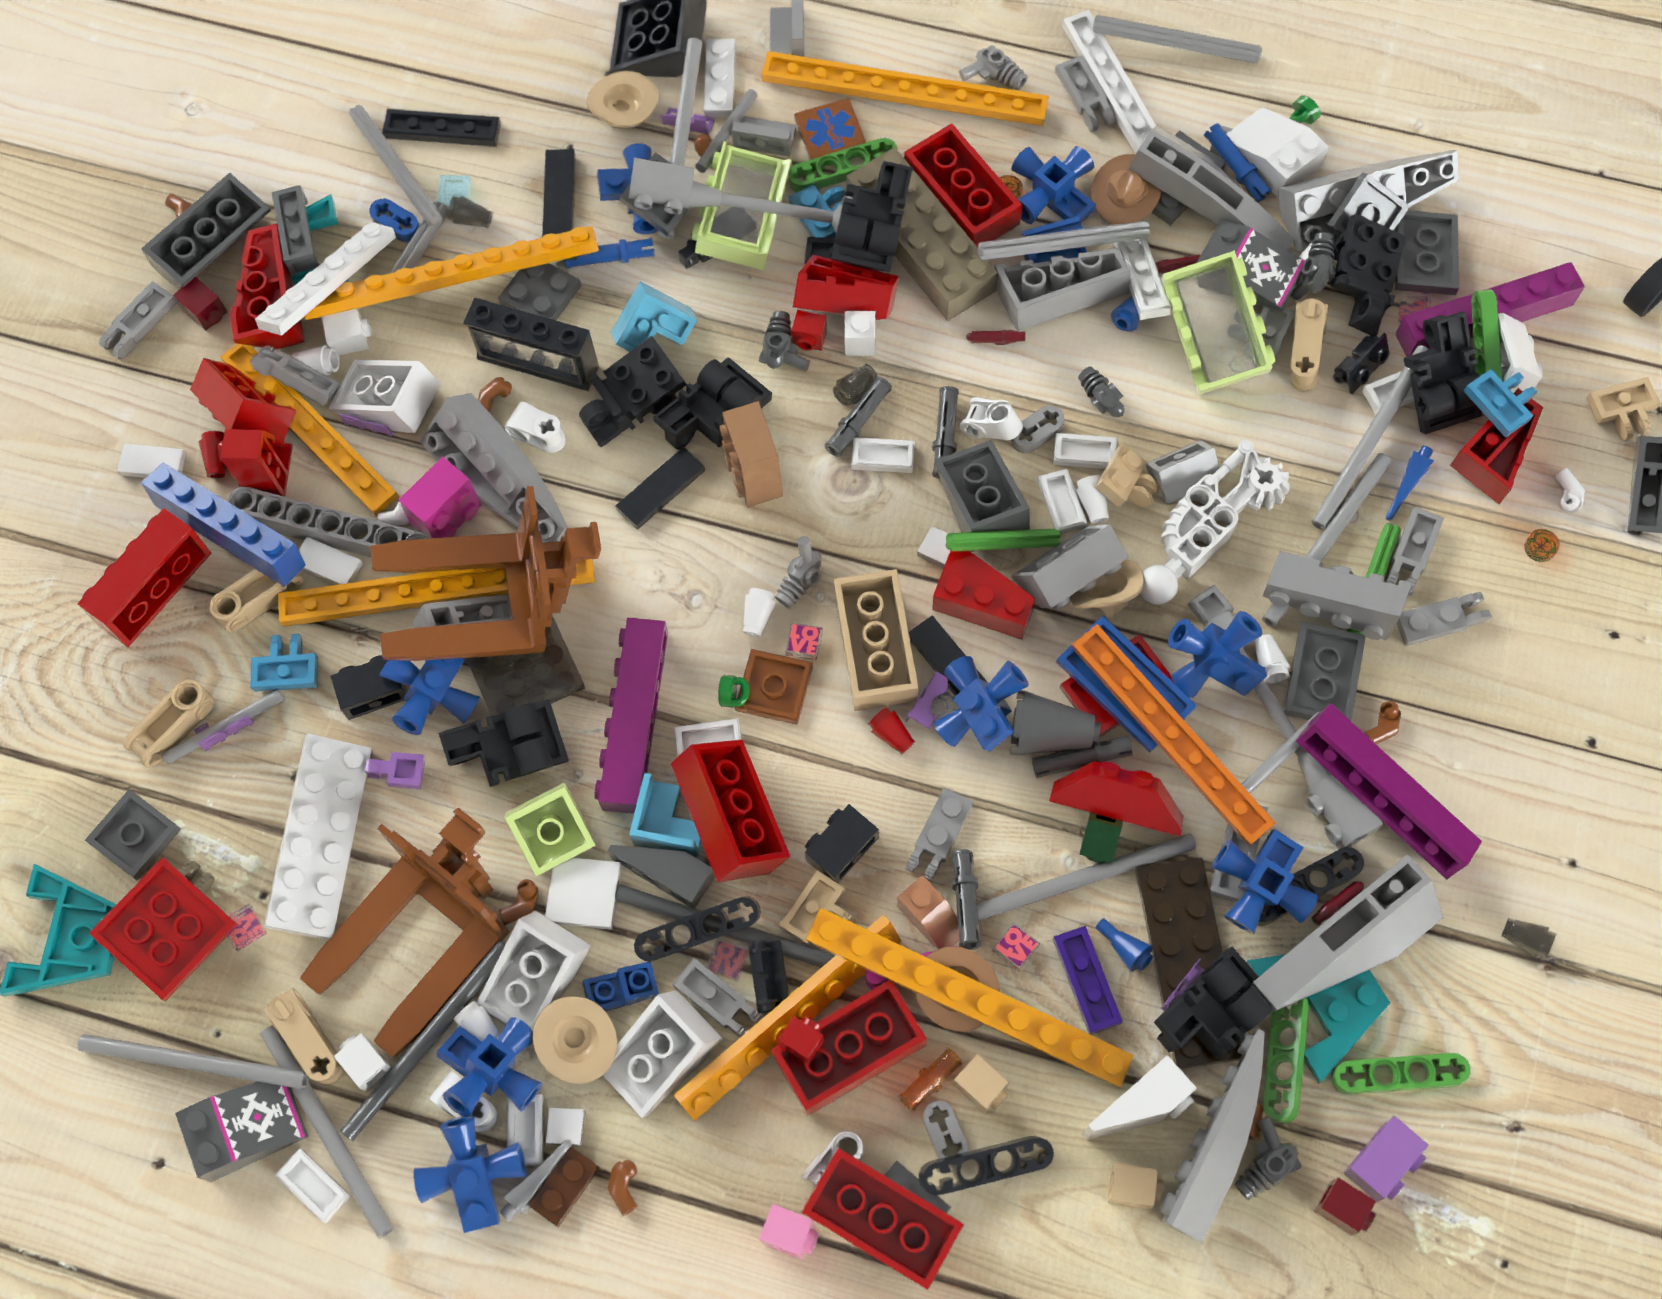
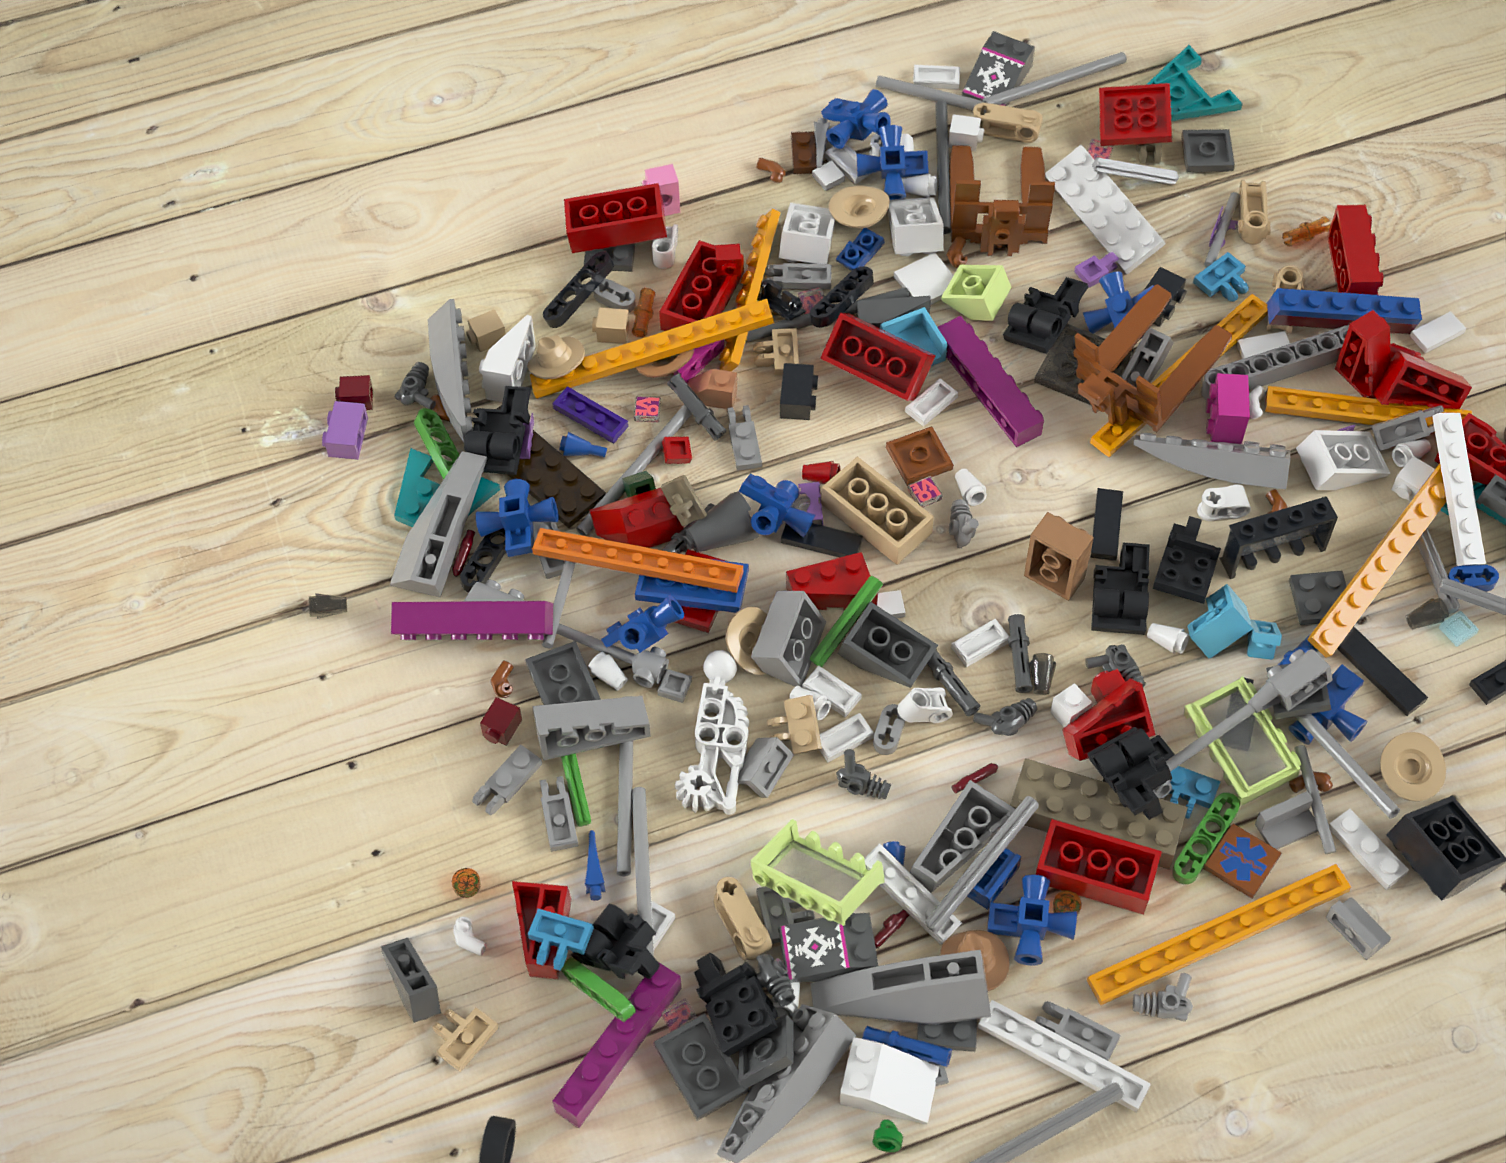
camera: 140 degrees right, 10 degrees down
medium lavender piece [661,107,715,135] -> none
green tile [718,675,750,708] -> none
bright green beam [1331,1053,1471,1095] -> none
black hinge [1333,333,1390,395] -> none
white slope [1498,313,1542,393] -> none
none -> dark red brick [480,697,522,746]
none -> tan hat [527,335,585,379]
none -> dark tan hips [661,475,707,526]
none -> red plate [662,437,692,464]
none -> dark grey piece [973,698,1037,736]
none -> axle [1092,157,1179,185]
none -> white cone [1147,623,1189,654]
none -> medium azure slope [1247,619,1282,660]
none -> clear orange pin [1282,216,1331,247]

